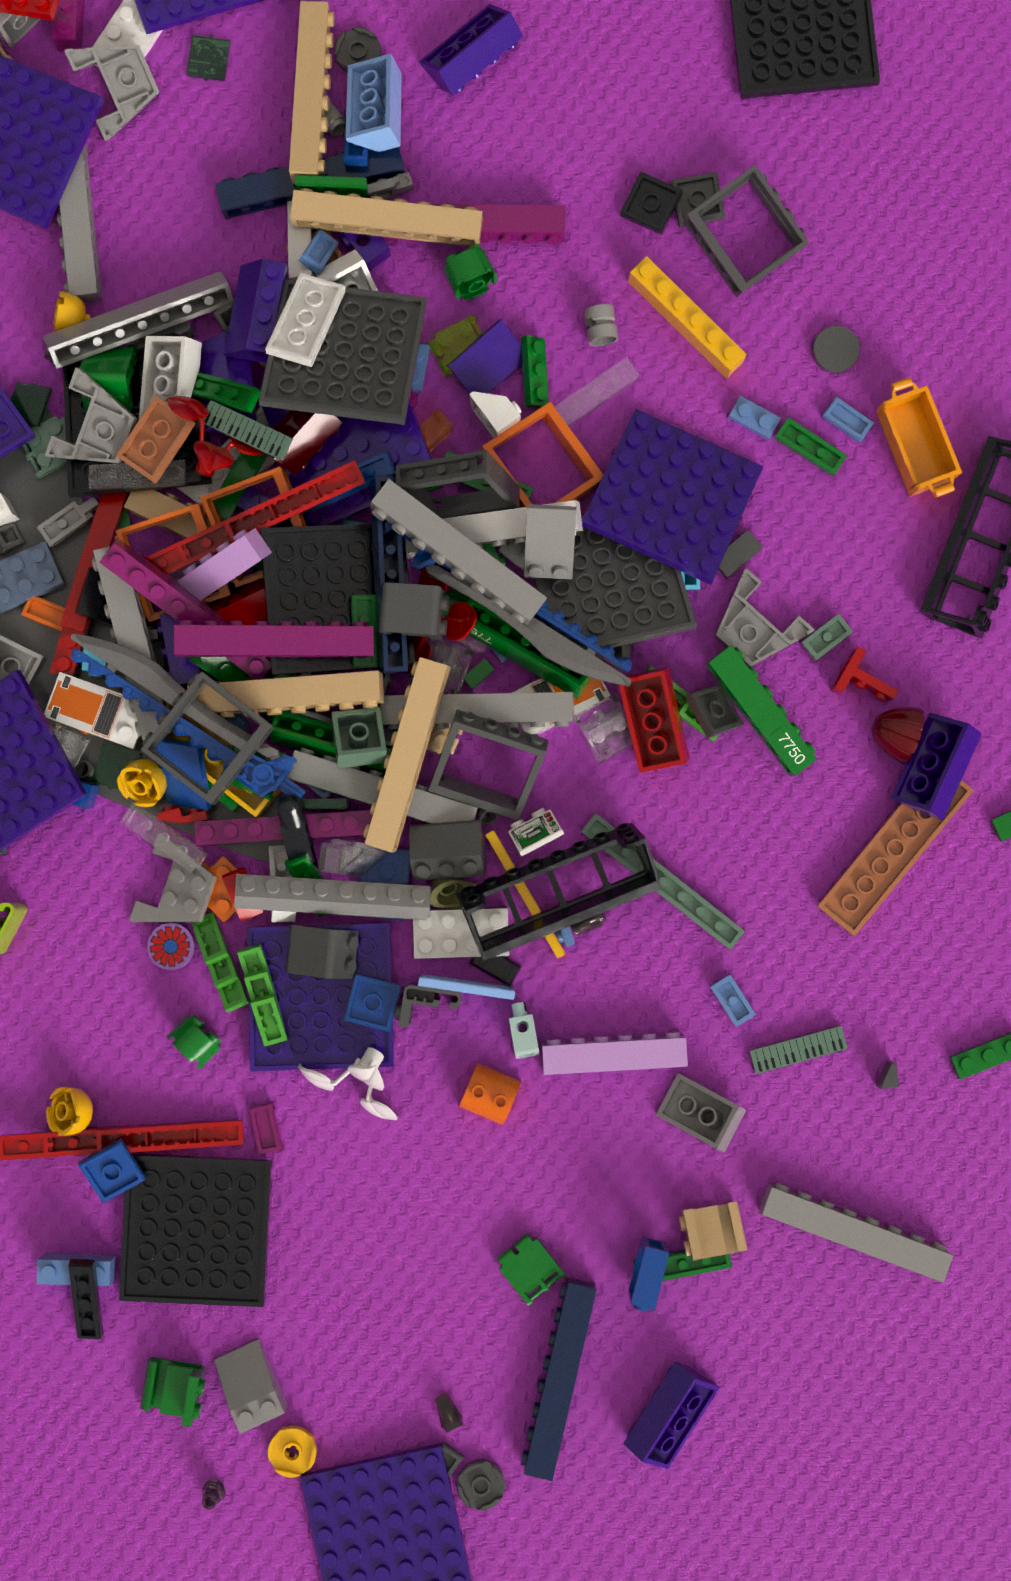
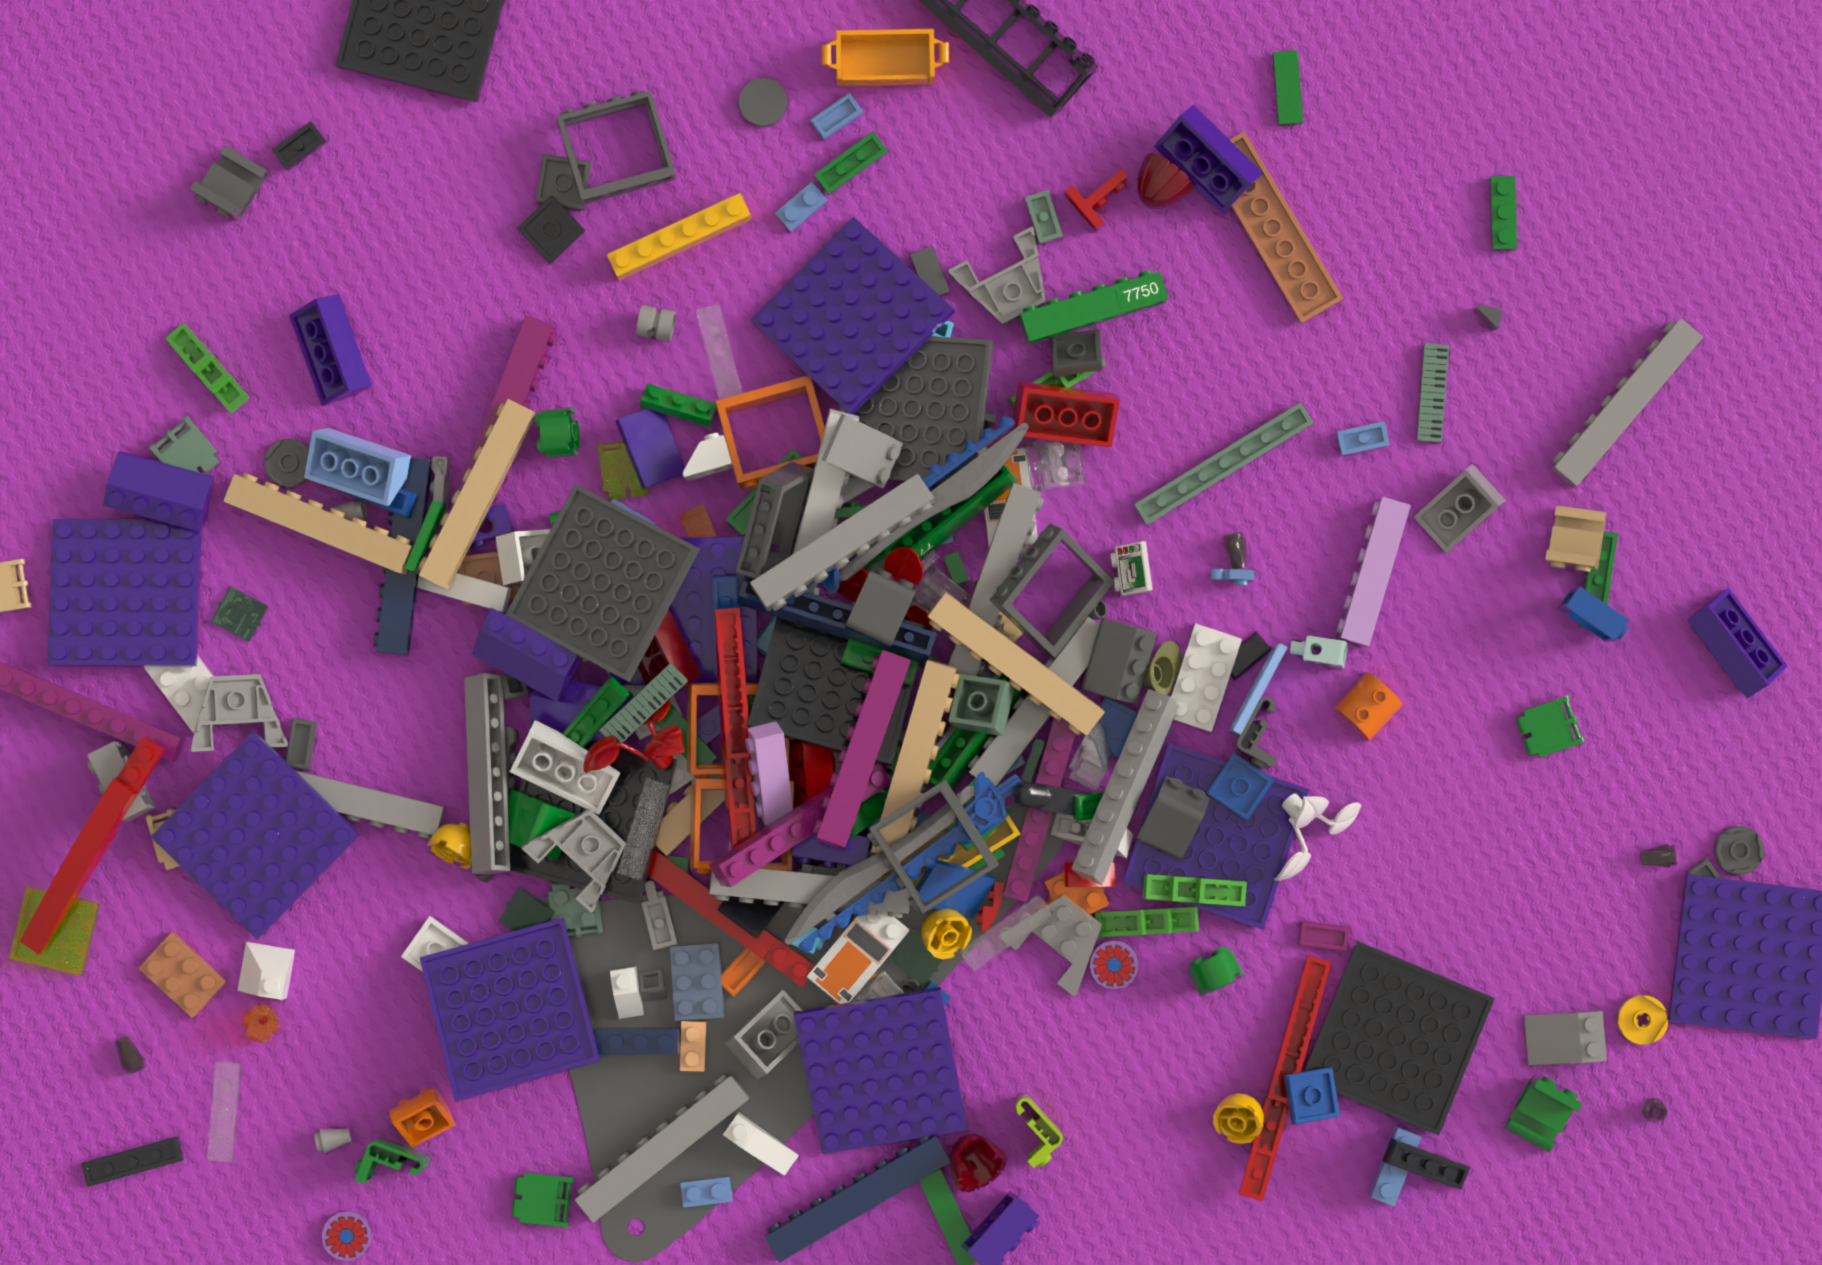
camera: 65 degrees left, 0 degrees up
nougat plate [116,395,196,484] -> none
white tile [265,272,346,367] -> none
medium blue tile [298,228,339,275] -> none
black window [456,823,662,961] -> none
yellow tile [485,831,565,959] -> none
dark blue brick [520,1277,597,1481] -> none
none -> dark grey tile [286,718,318,770]

